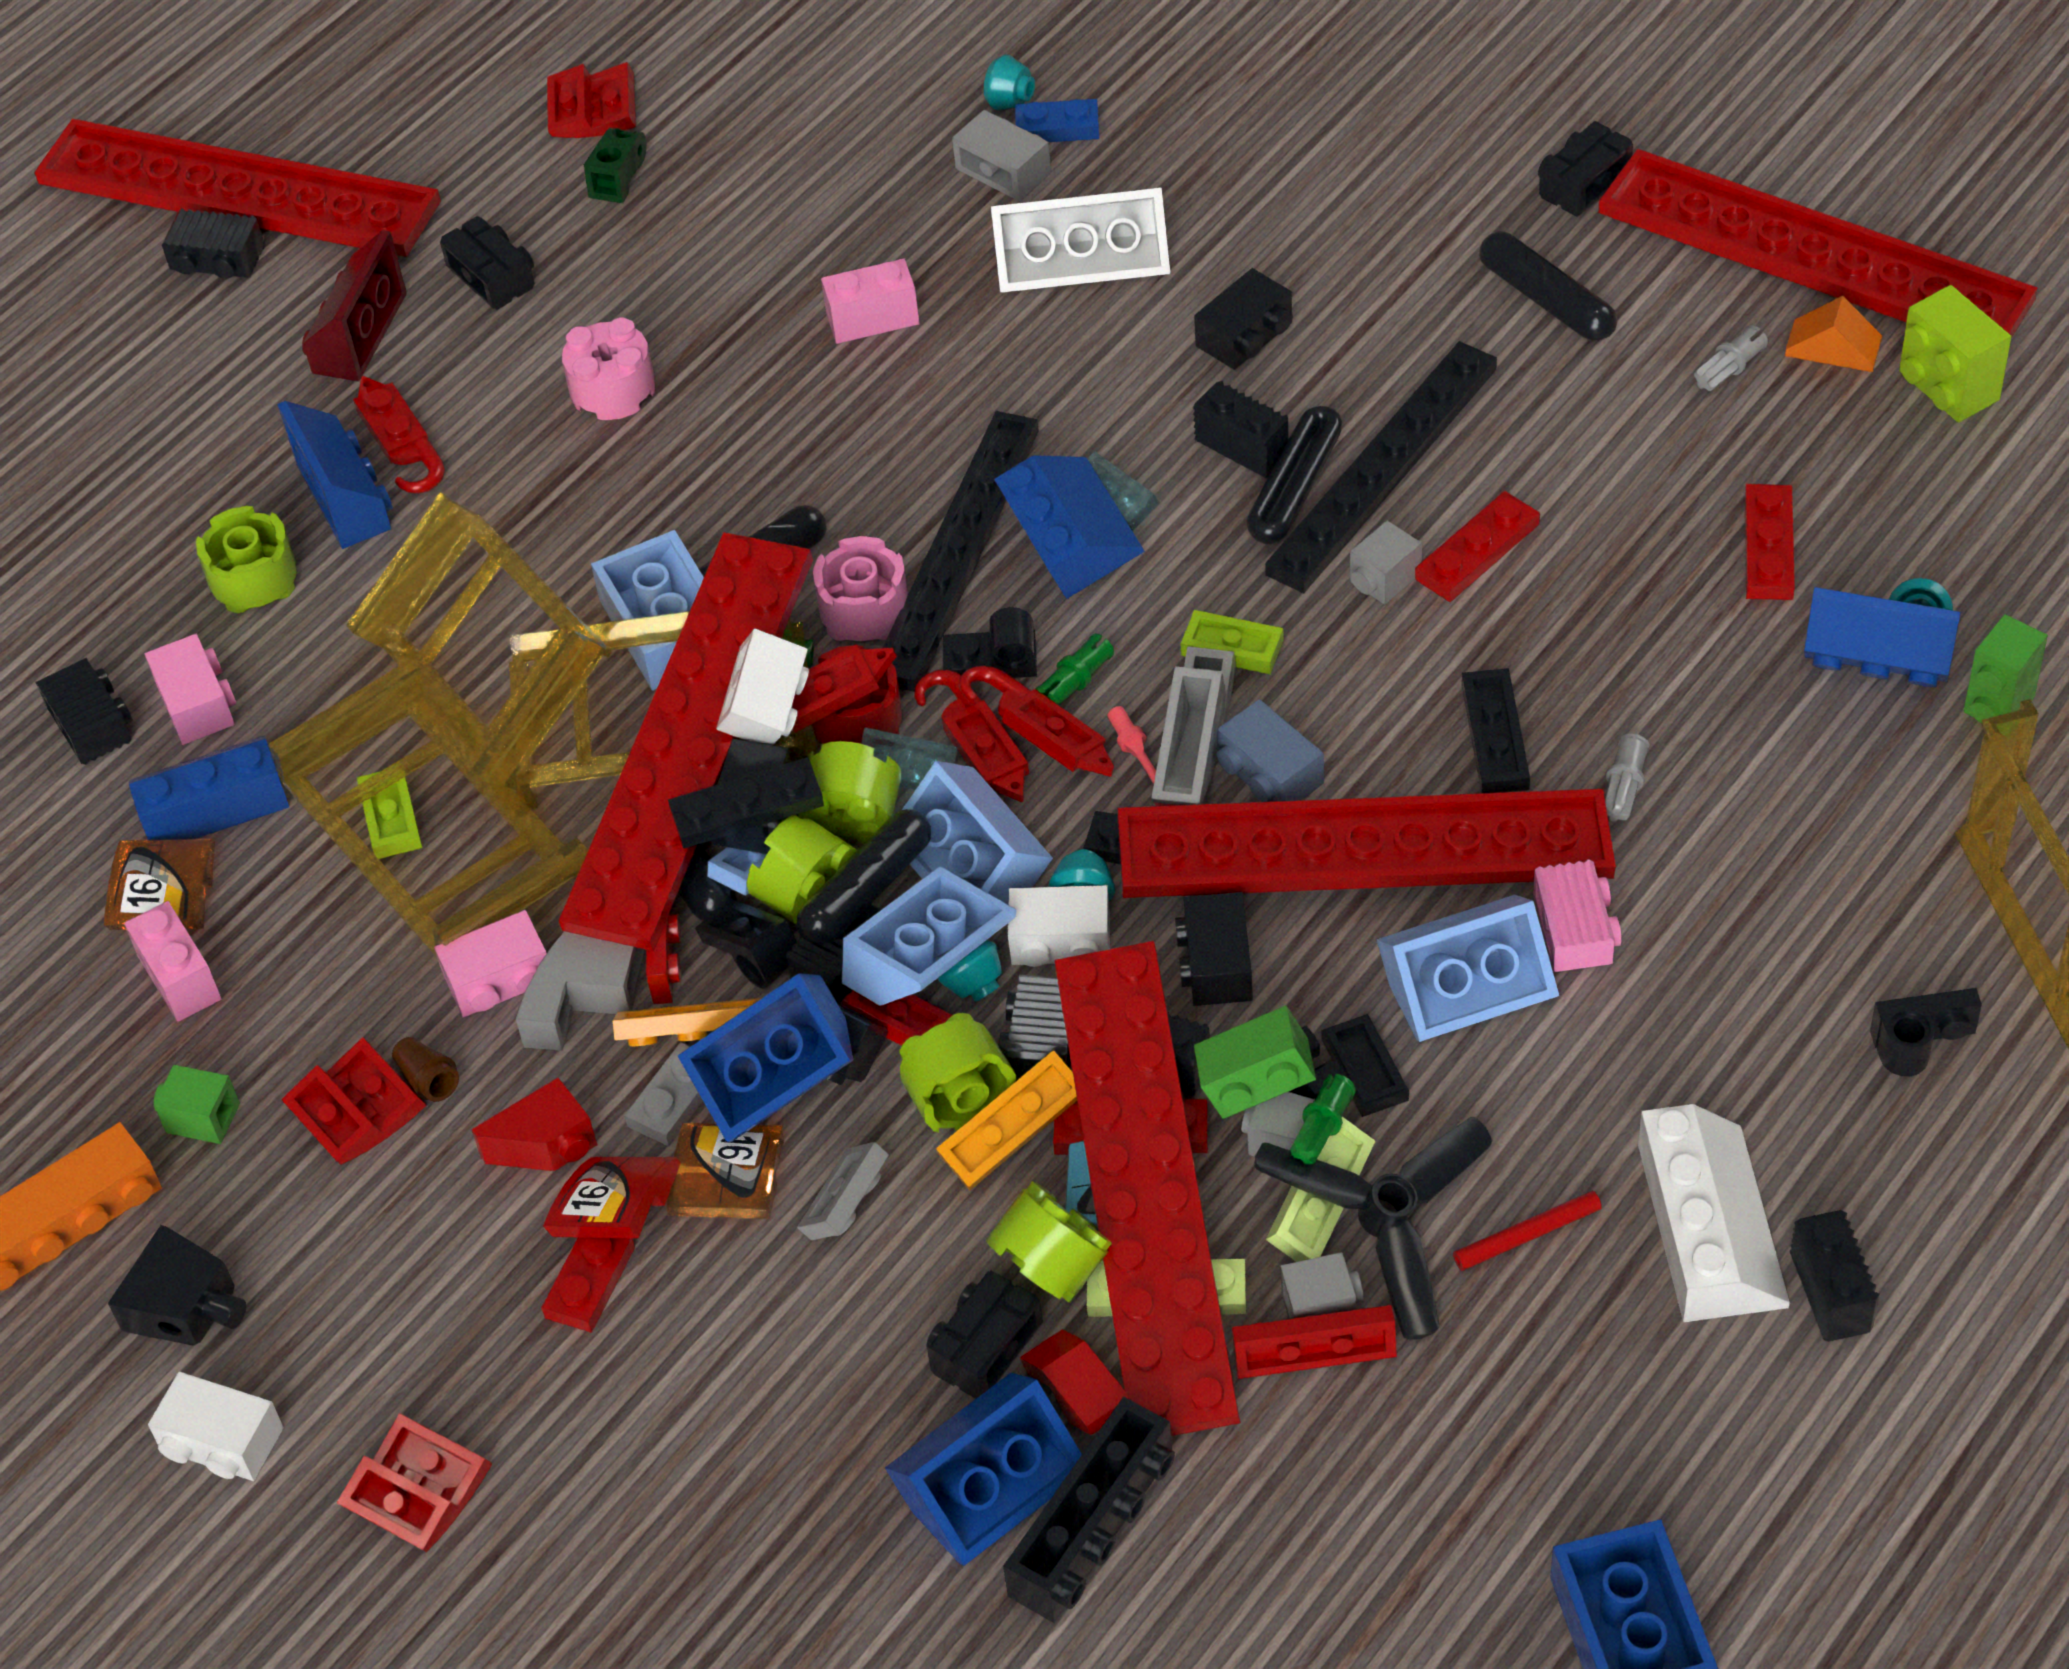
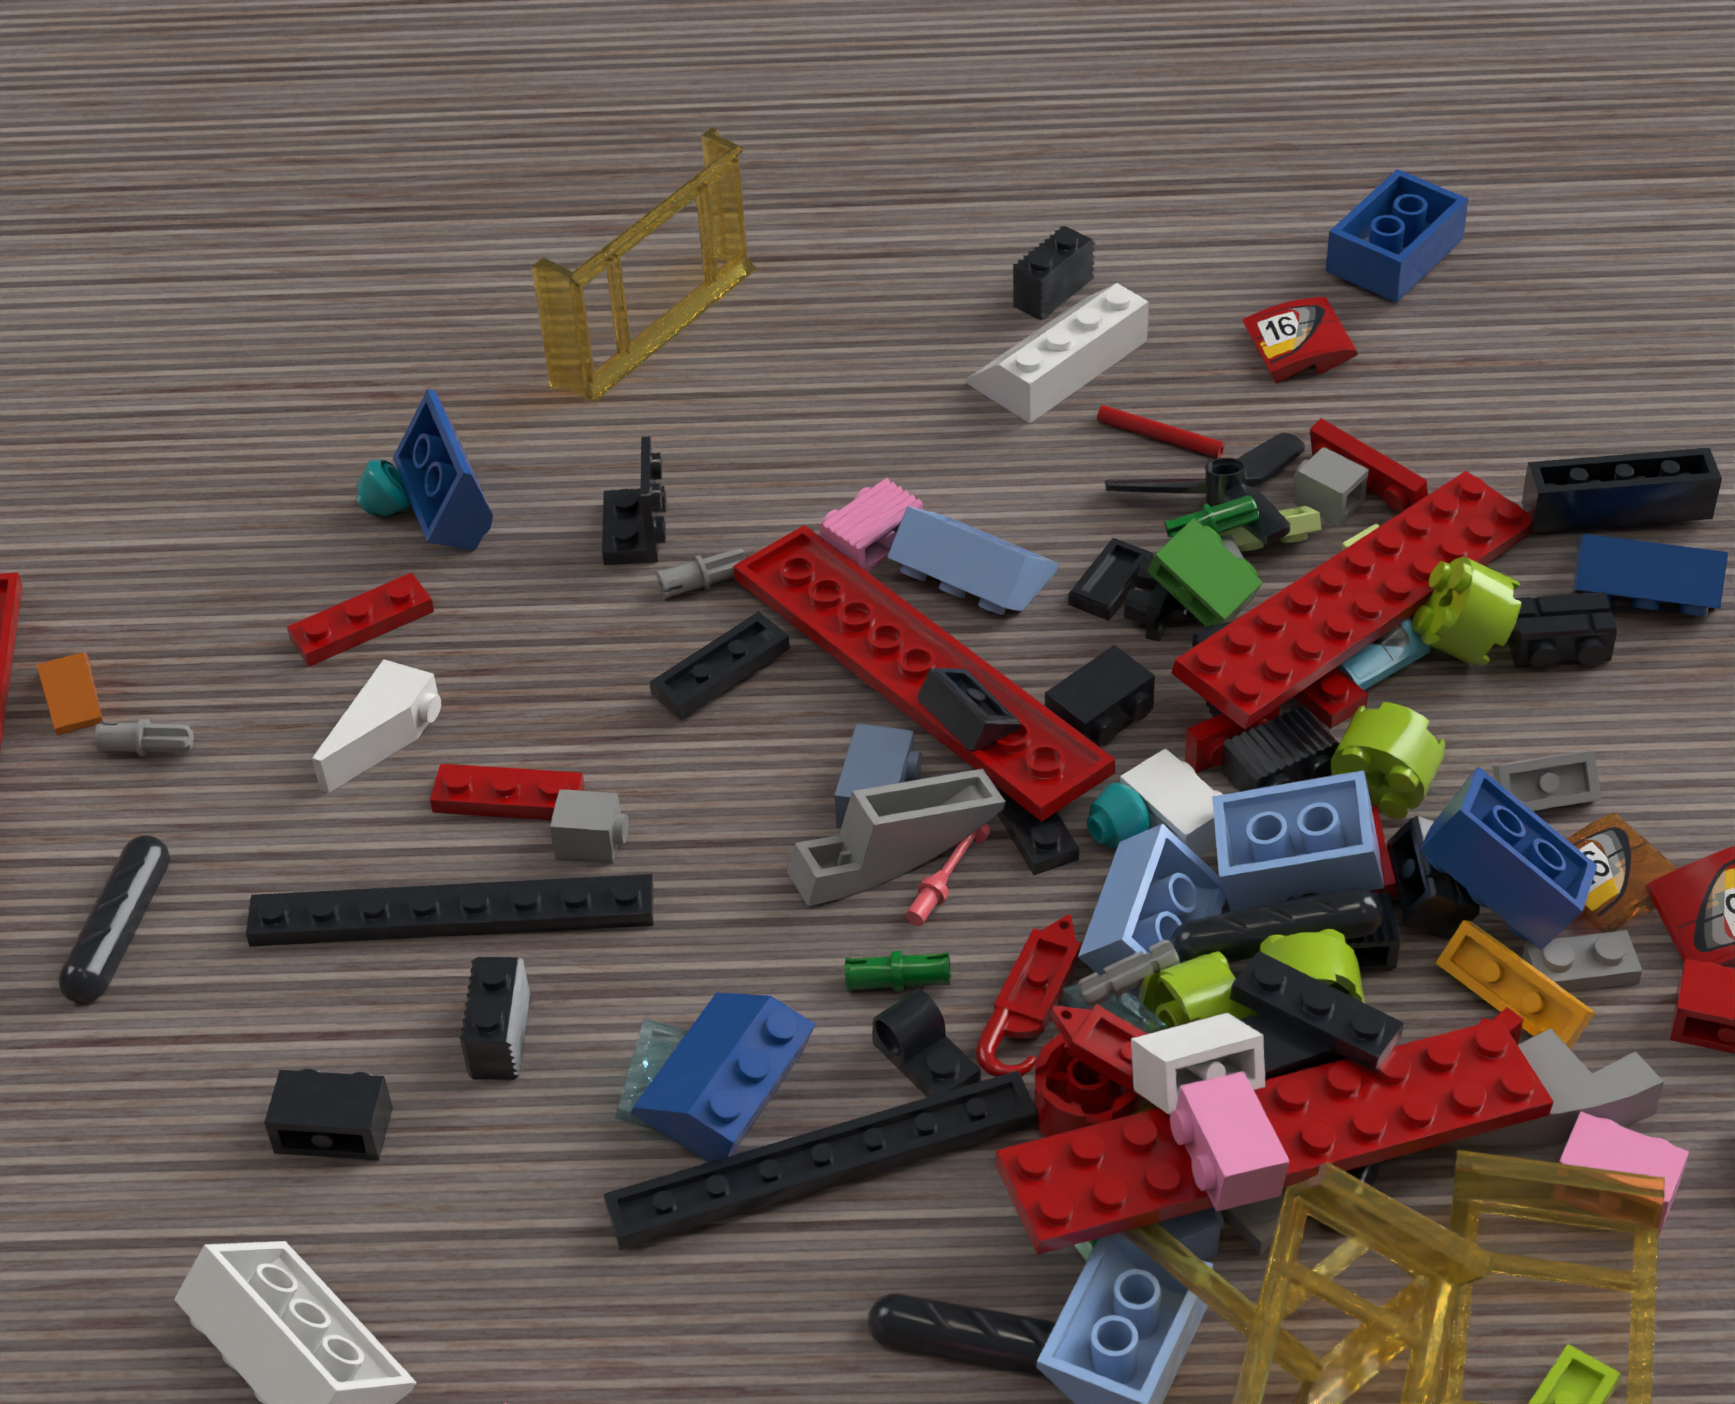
camera: 130 degrees left, 5 degrees down
black plate [695,899,797,989] -> none
bright pink brick [813,536,908,642] -> none
light orange plate [936,1050,1077,1190] -> none
red plate [959,666,1114,777] -> none
red slope [1019,1329,1132,1435] -> none
lime plate [1180,610,1284,675] -> none
black piece [1246,406,1342,544] -> none
black plate [1870,988,1982,1077] -> none
lime brick [1899,285,2012,423] -> none
bright green brick [1964,614,2048,733] -> none
none -> white slope [312,659,441,793]
none -> black bracket [602,436,667,565]
none -> black slope [918,668,1021,751]
none -> light grey axle [1078,940,1180,1008]
none -> bright pink brick [1170,1071,1290,1211]
none -> red slope [1242,297,1358,383]

